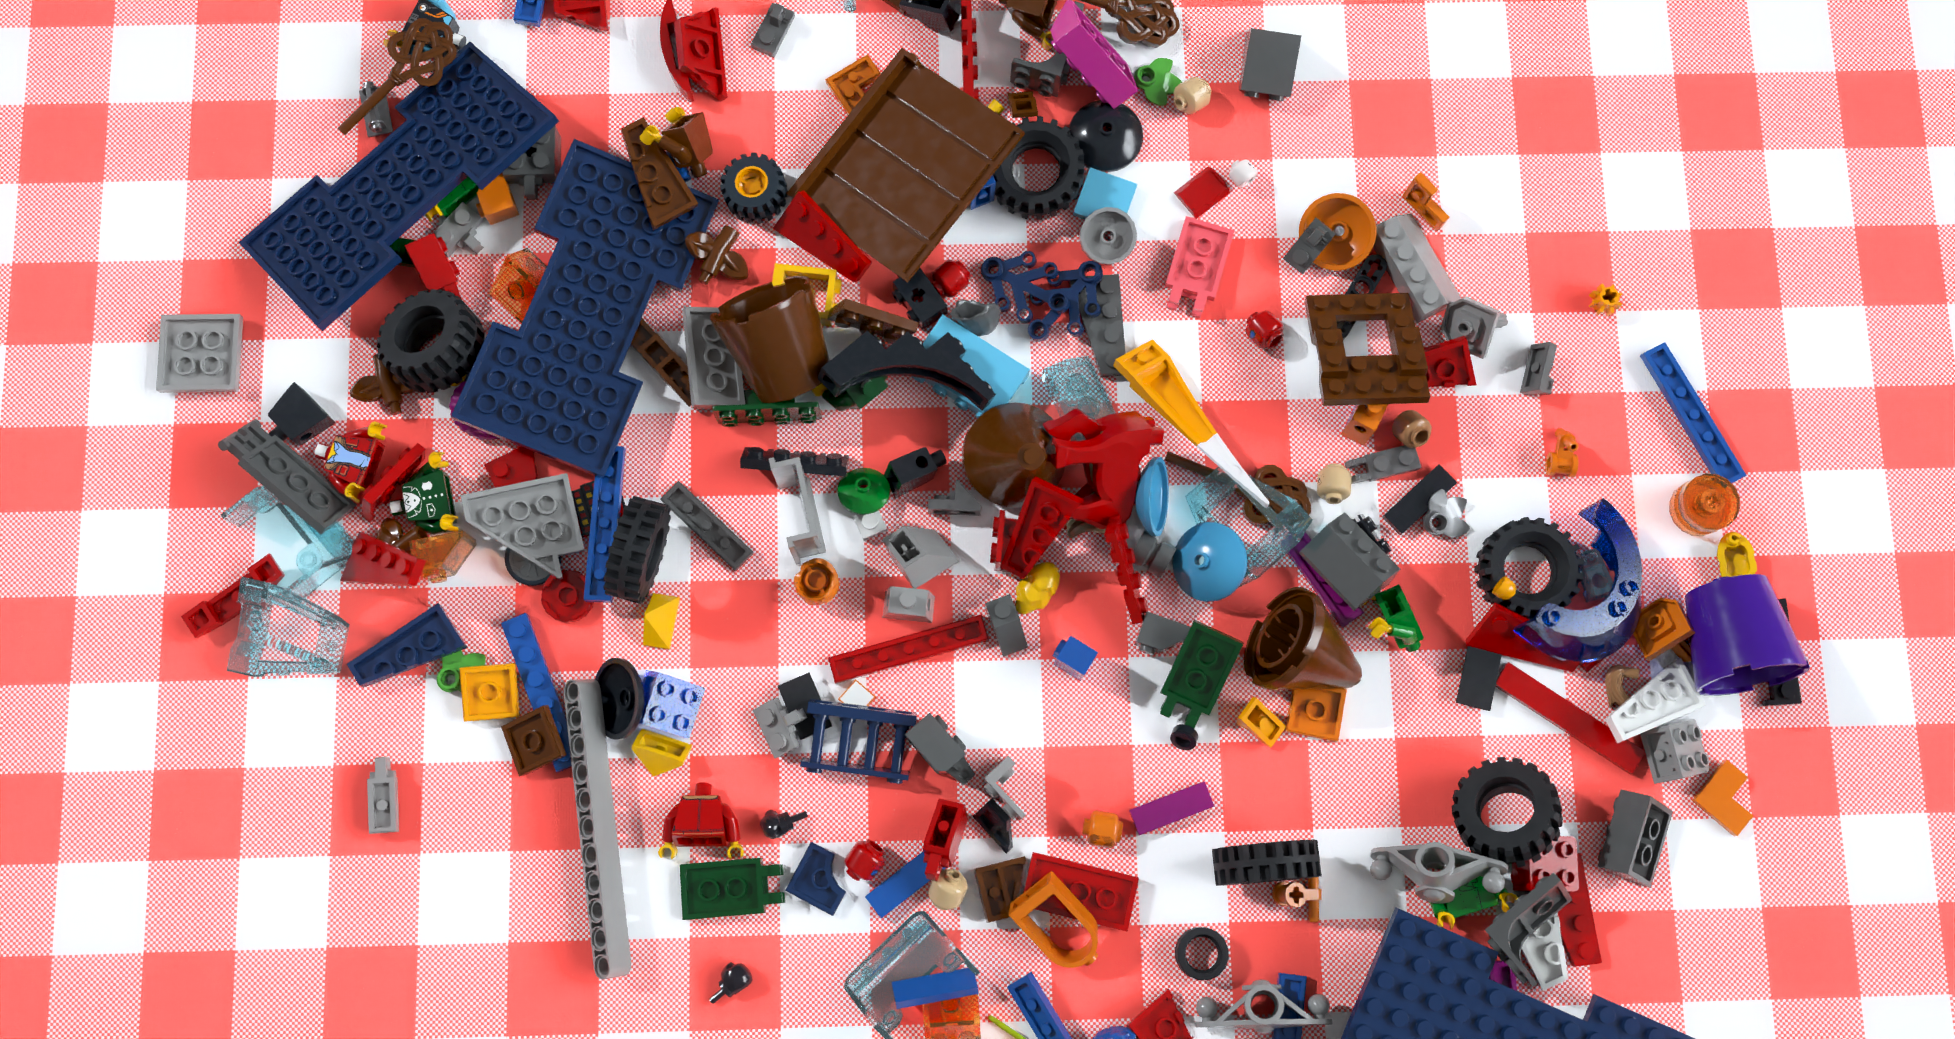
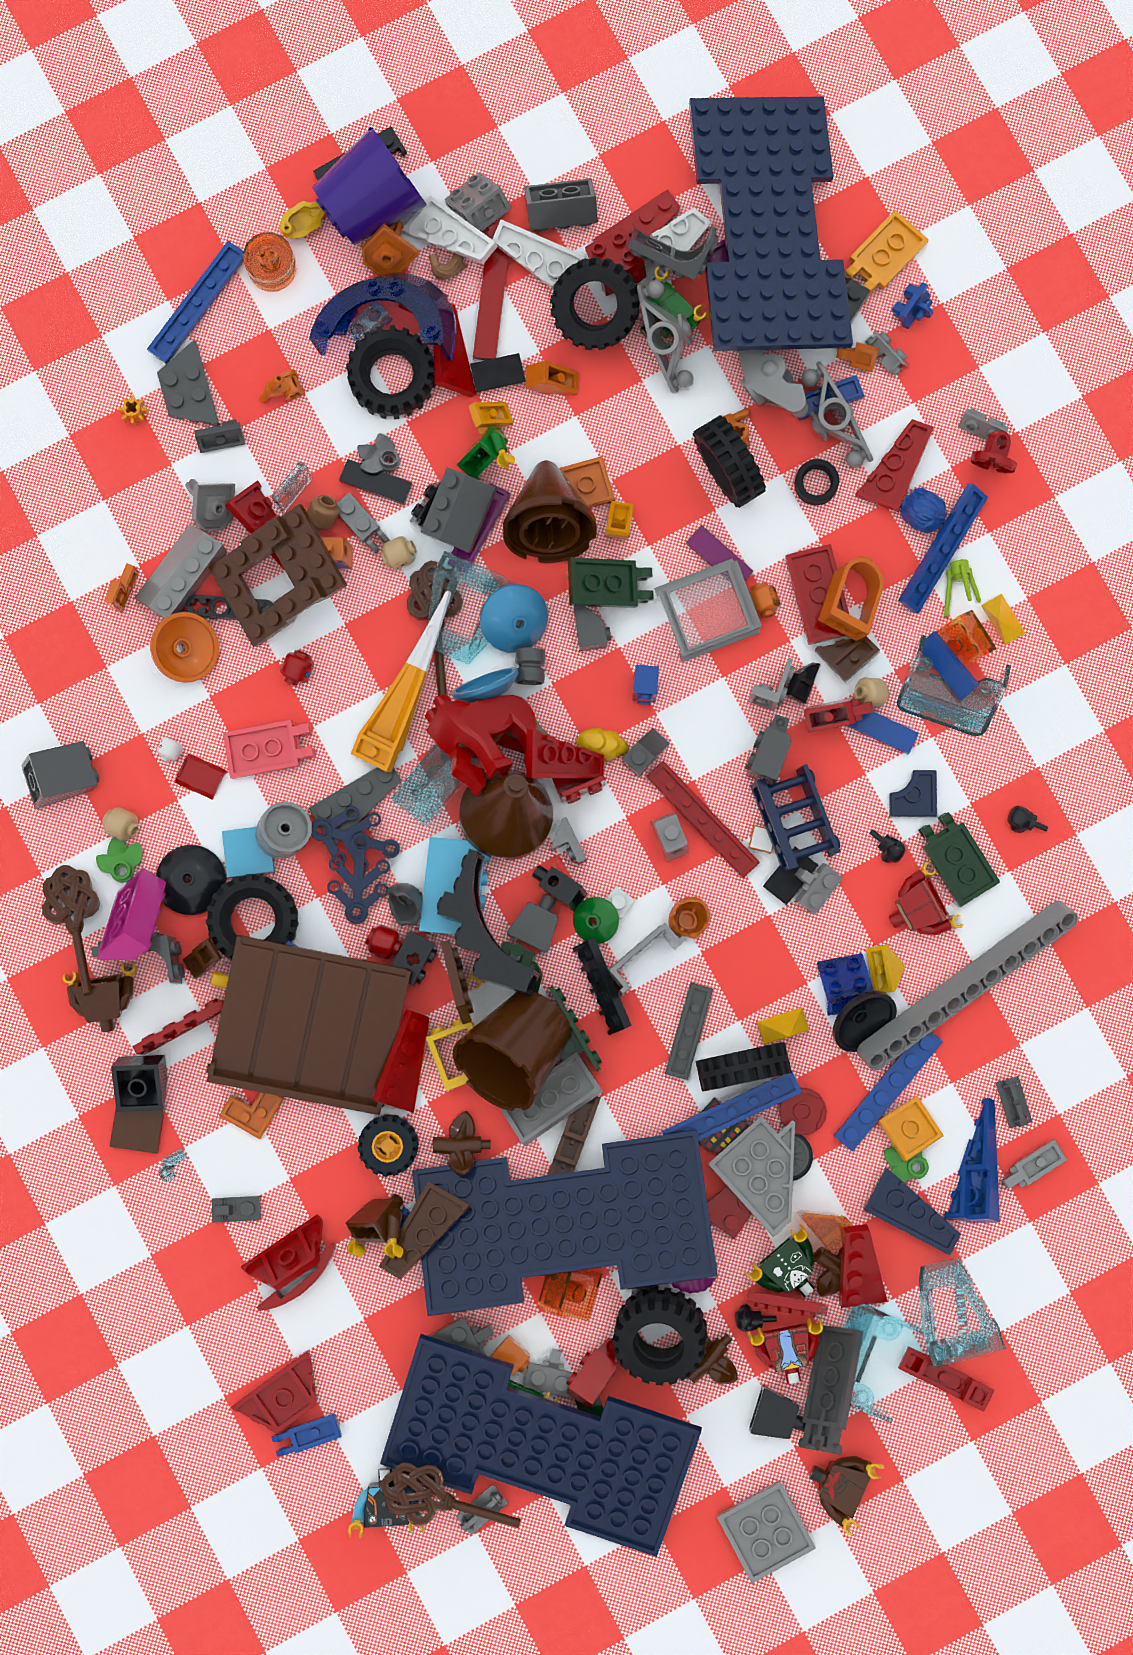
camera: 110 degrees left, 5 degrees up
reddish brown tile [501,705,567,777] -> none
red head [844,839,885,881] -> none
light grey slope [882,526,960,589] -> none
red wing [1104,515,1148,625] -> none
black tile [1170,724,1199,750] -> none
dark grey hinge [1283,218,1337,274] -> none
light orange hinge [1492,576,1517,600] -> none
orange tile [1691,760,1753,837] -> none
none -> dark grey wing [157,340,220,426]
none -> clear light blue tile [271,461,313,514]
none -> light orange slope [468,402,514,434]
none -> white wing [492,220,585,290]
none -> dark grey torso [507,894,559,954]
none -> orange slope [526,360,579,395]
none -> piece [654,559,762,662]
none -> black piece [735,1304,777,1332]
none -> light grey piece [738,350,808,418]
none -> reddish brown torso [809,1456,884,1536]
none -> blue wedge [944,1098,1000,1223]
none -> dark grey hinge [995,1076,1033,1129]

